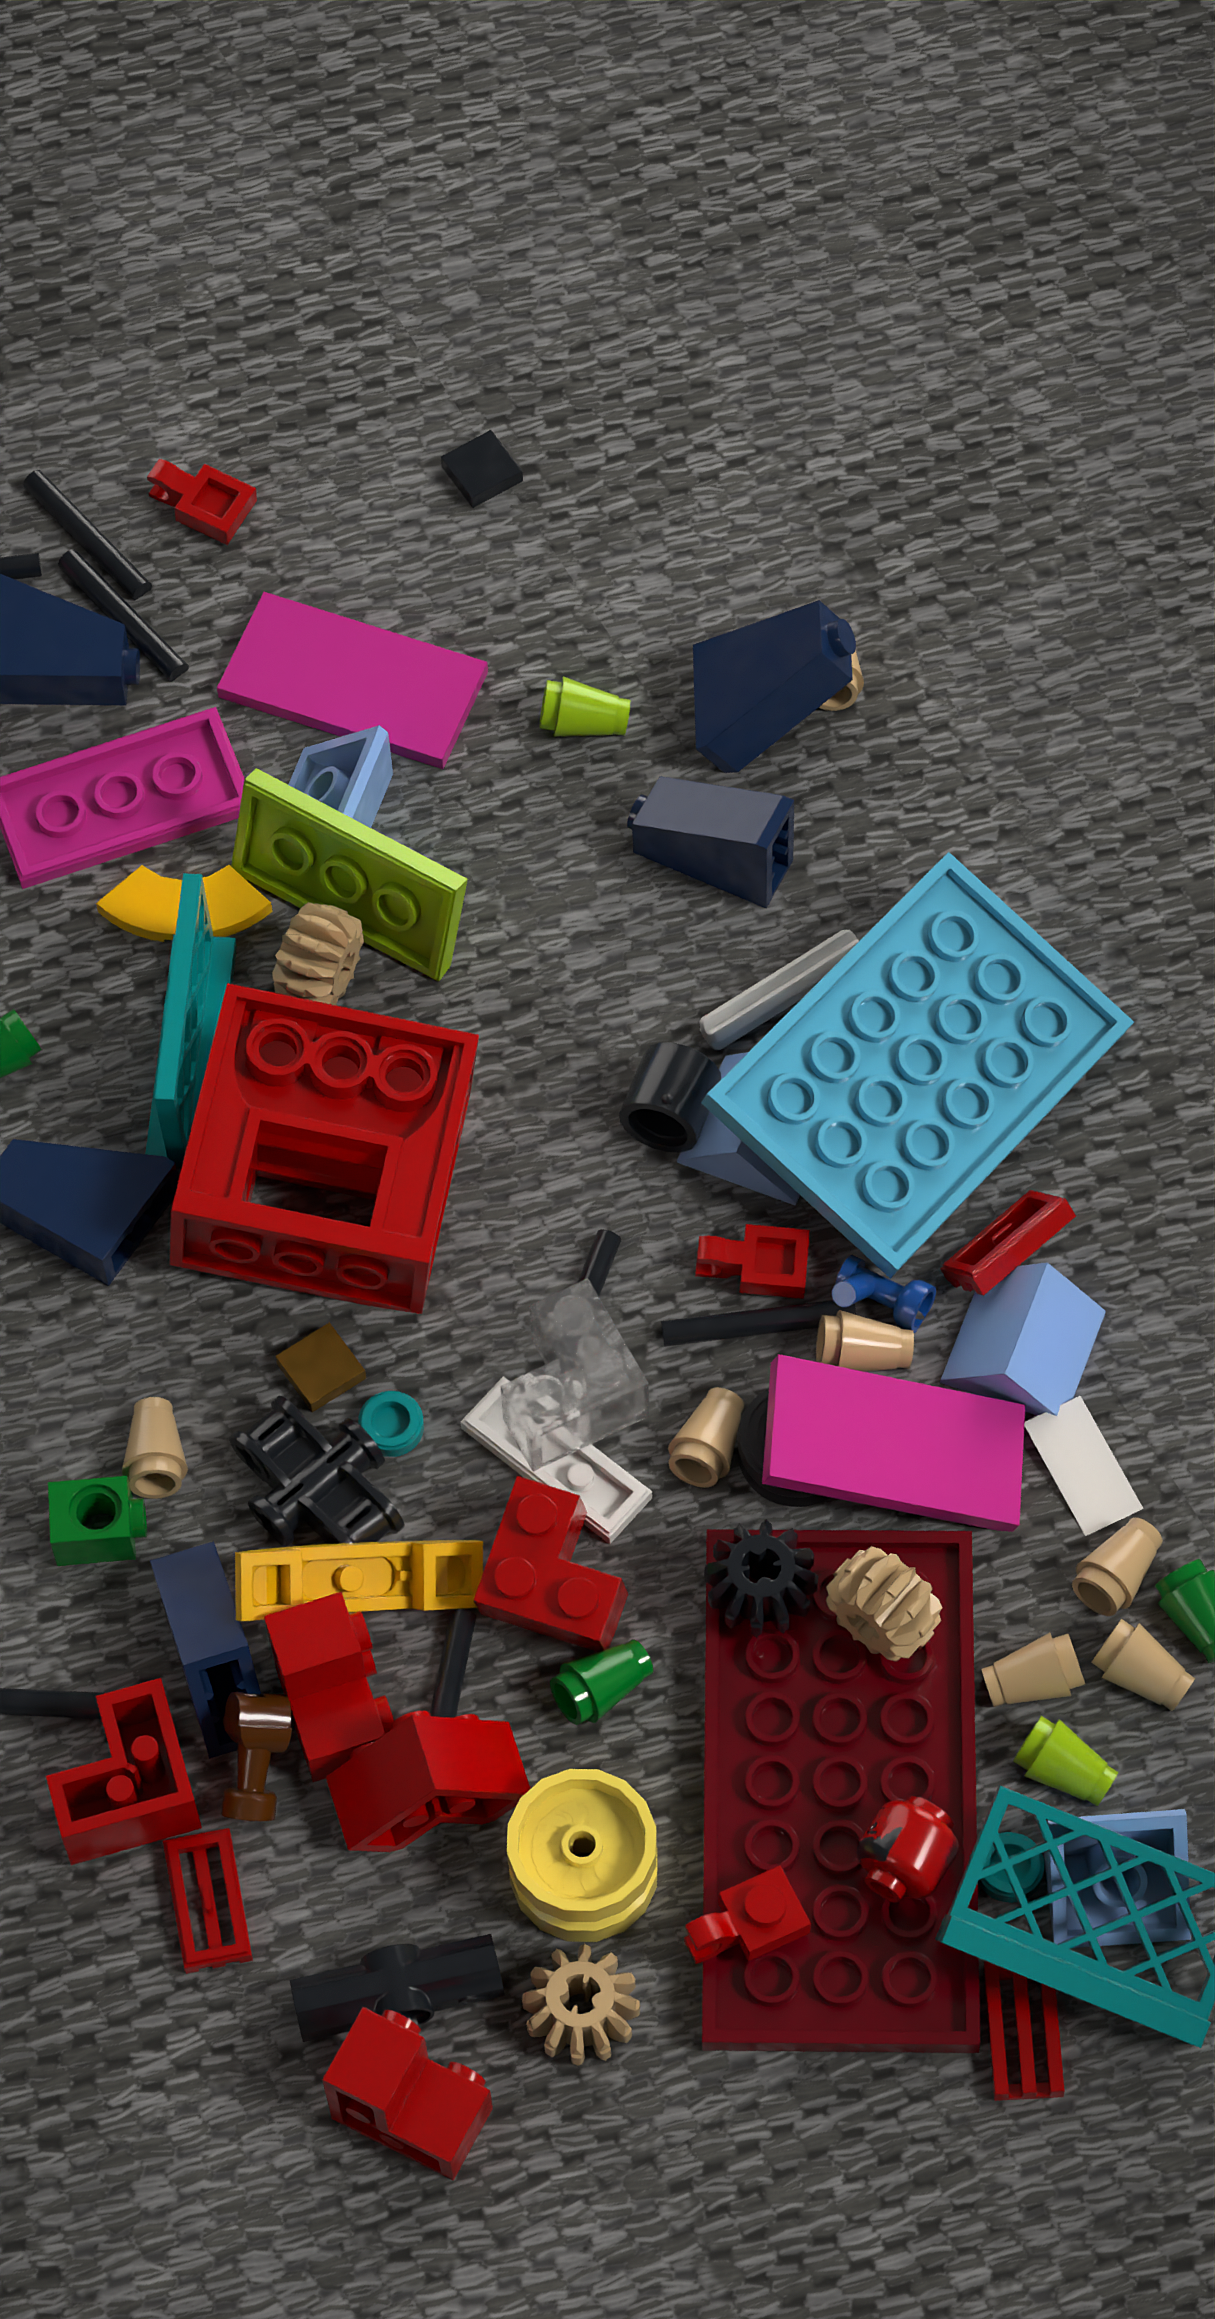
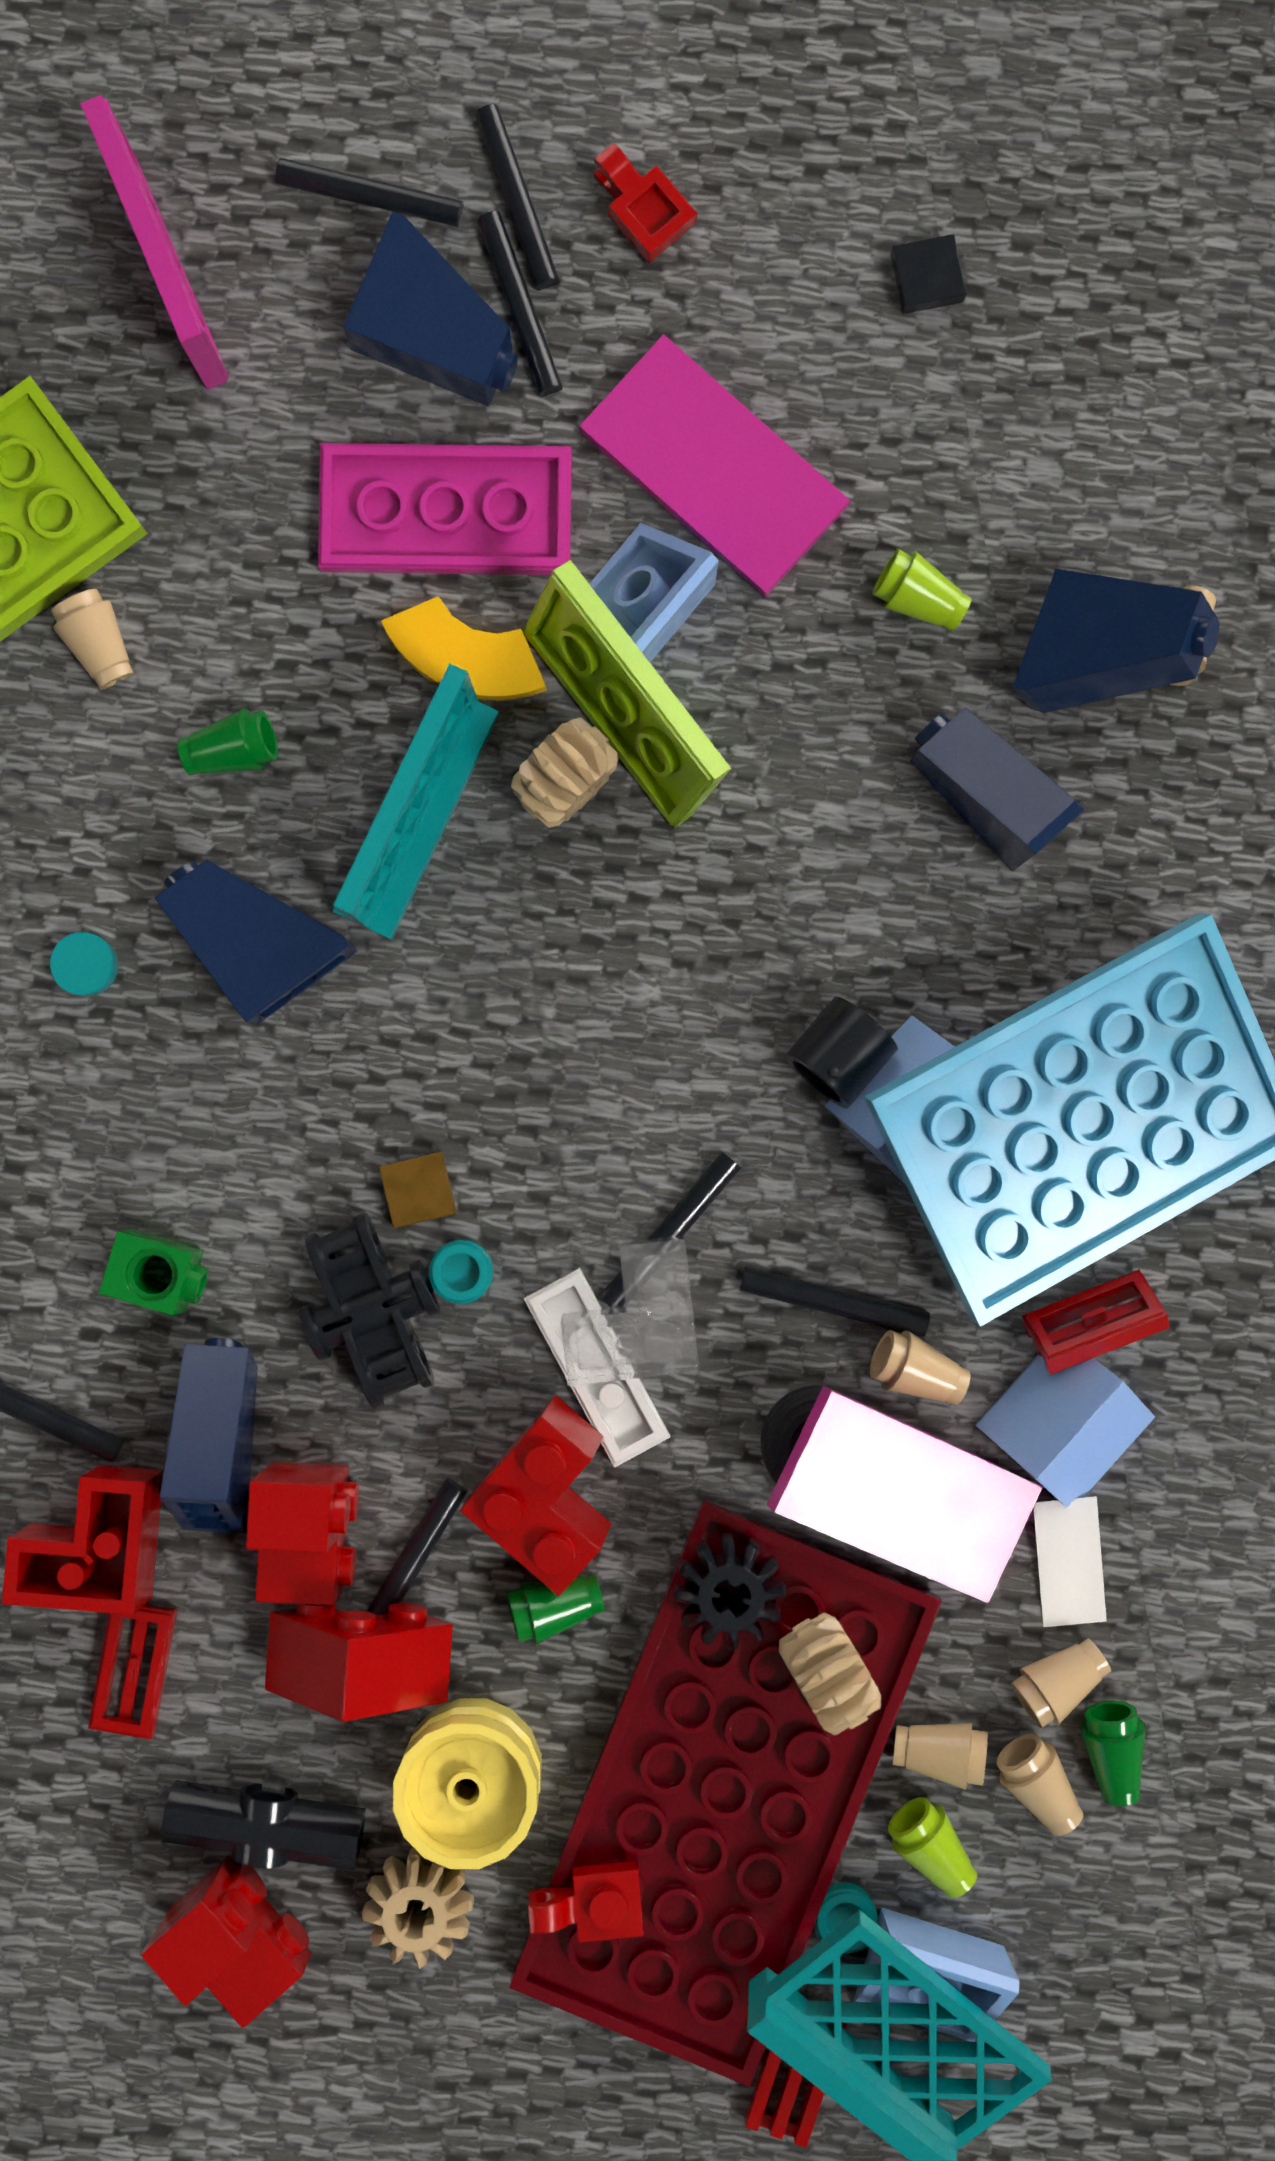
camera: 20 degrees right, 25 degrees up
tan cone [122,1397,188,1499] -> none
red piece [169,983,479,1314] -> none
reddish brown leg [221,1692,292,1821] -> none
yellow slope [235,1540,483,1621] -> none
tan cone [668,1387,744,1488] -> none
red plate [695,1224,810,1299] -> none
white axle [699,930,859,1050] -> none
blue piece [832,1255,936,1333] -> none
red head [857,1796,959,1903] -> none

